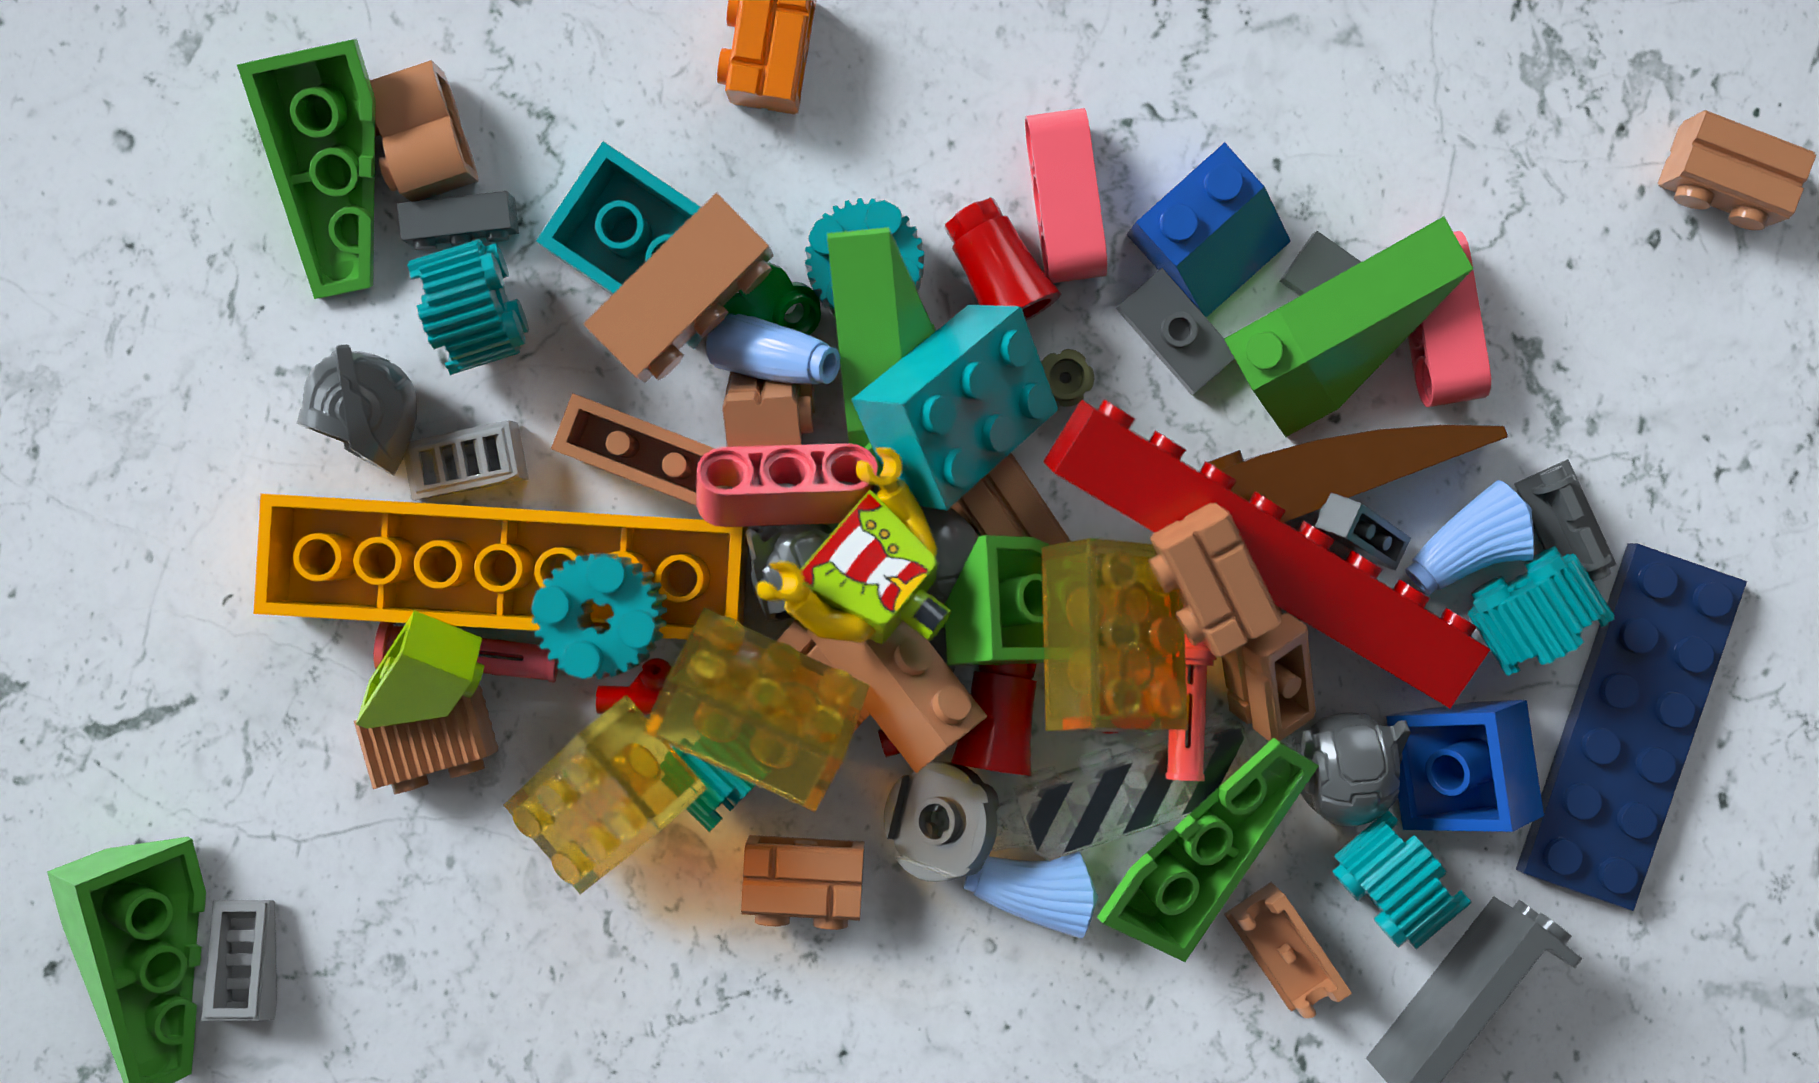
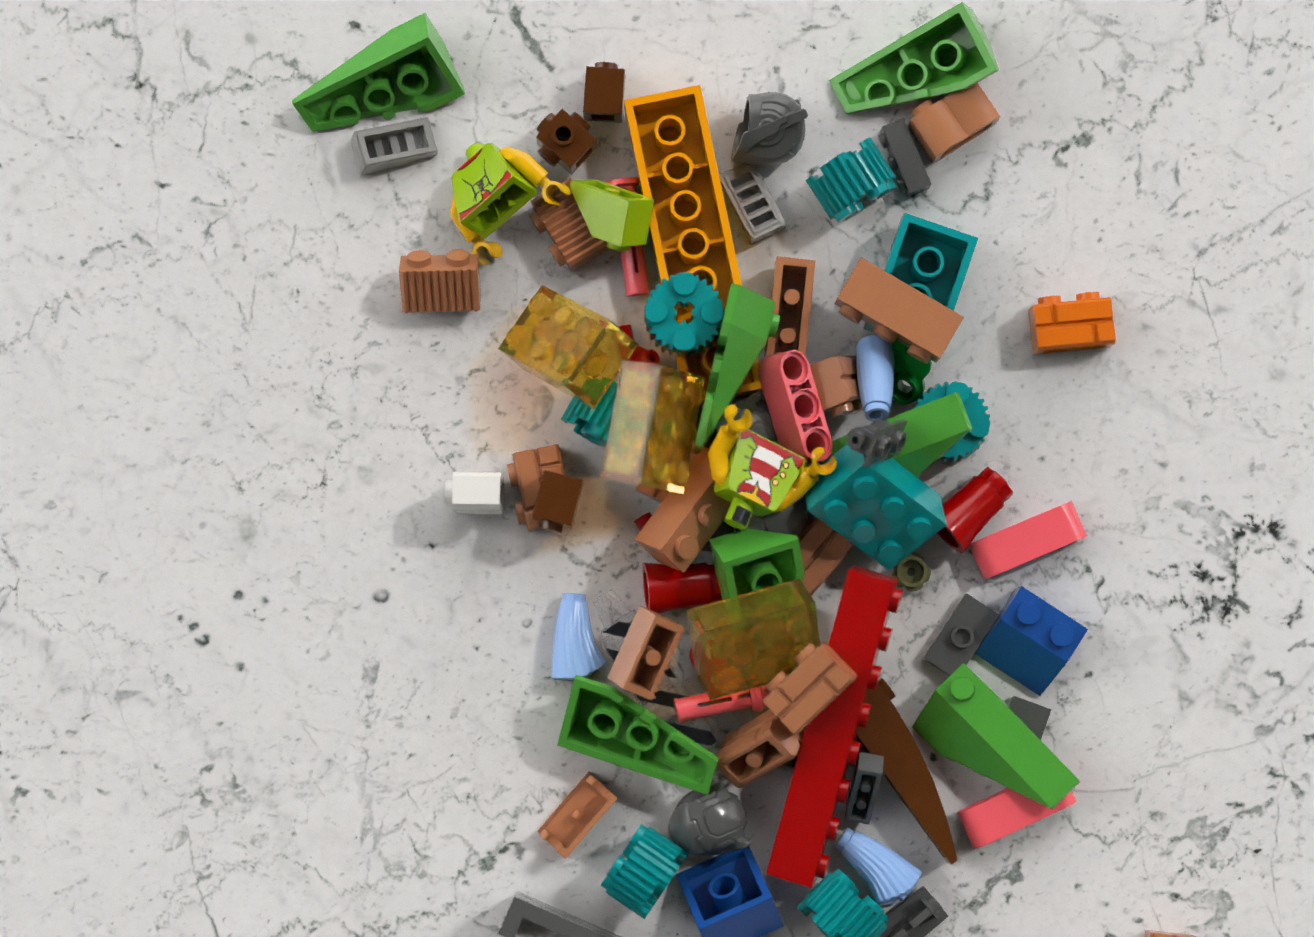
camera: 75 degrees right, 5 degrees down
dark grey plate [884,762,999,882] -> none
none -> nougat brick [399,249,481,313]
none -> white brick [445,472,504,515]
none -> lime torso [450,143,571,265]
none -> reddish brown brick [532,470,584,533]
none -> reddish brown brick [536,109,597,175]
none -> reddish brown brick [583,62,625,123]
none -> nougat brick [607,606,685,700]
none -> bright green wedge [693,283,780,453]
none -> dark grey hinge [847,419,908,467]

